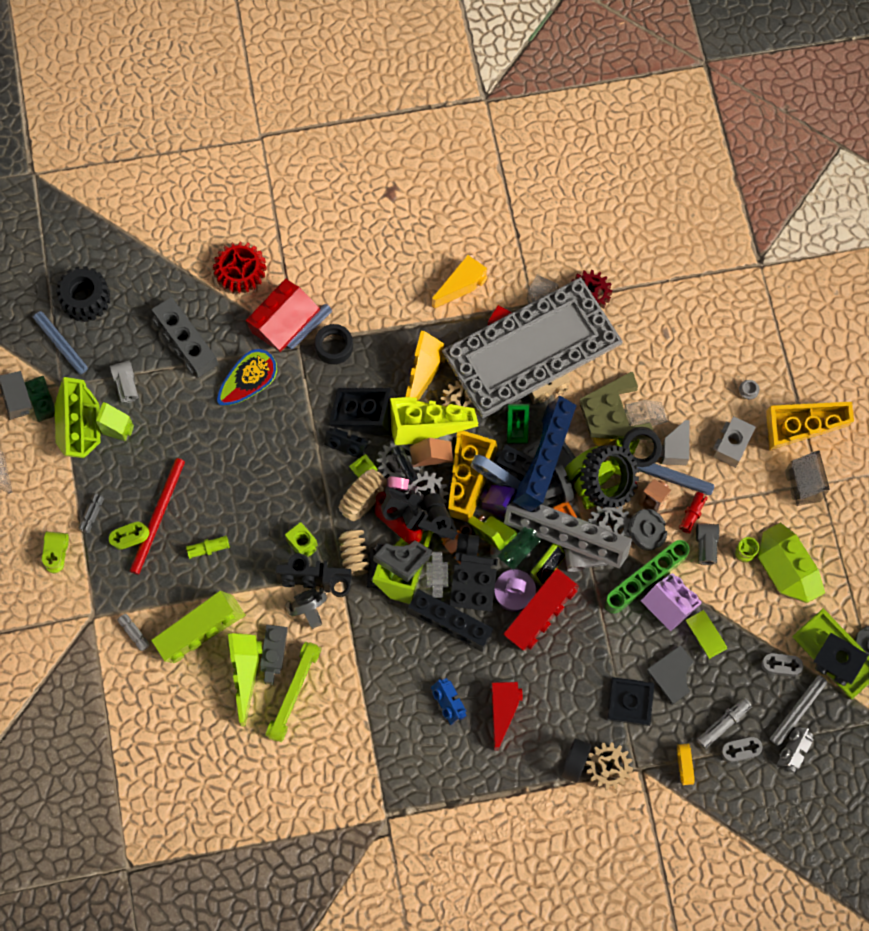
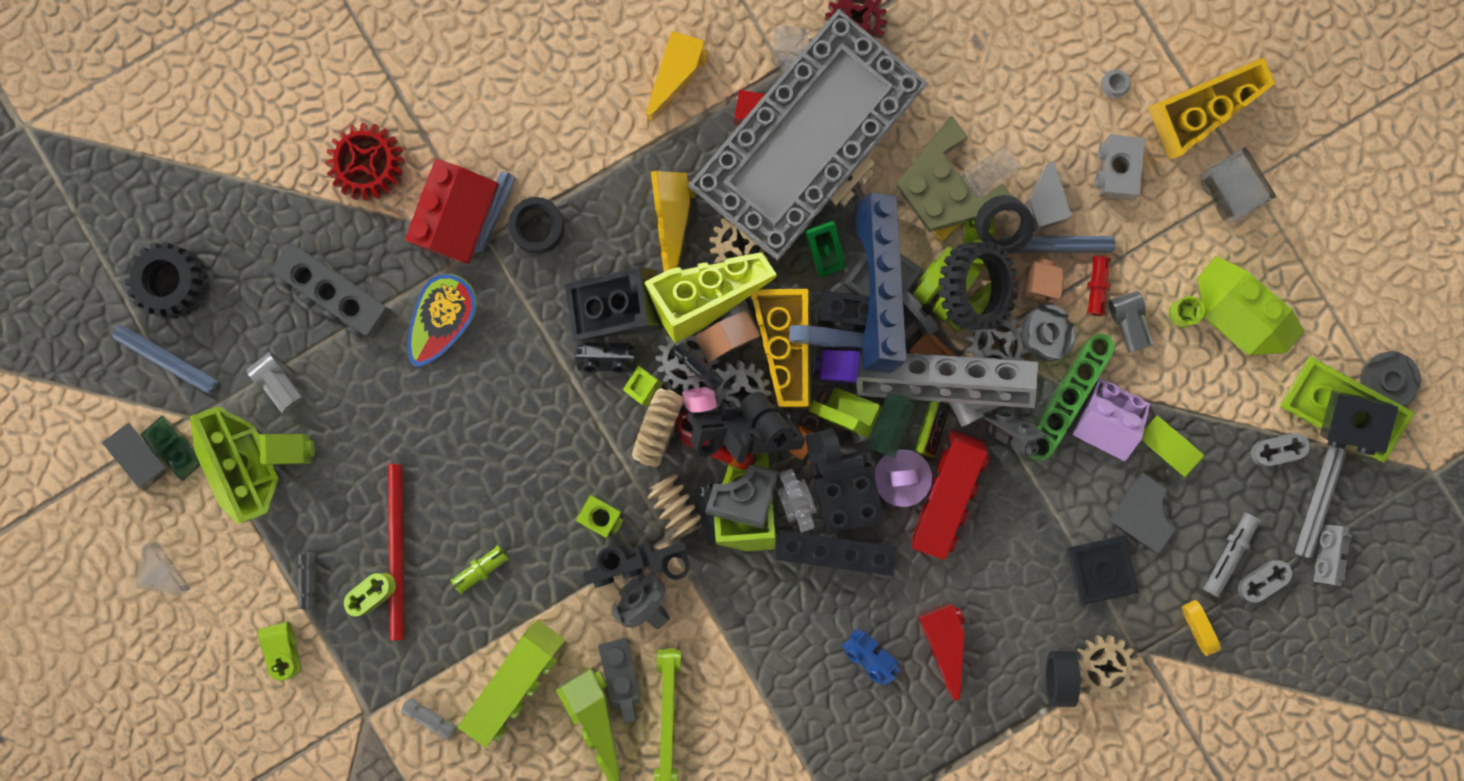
camera: 20 degrees left, 15 degrees up
none -> dark grey hinge [983,410,1047,456]

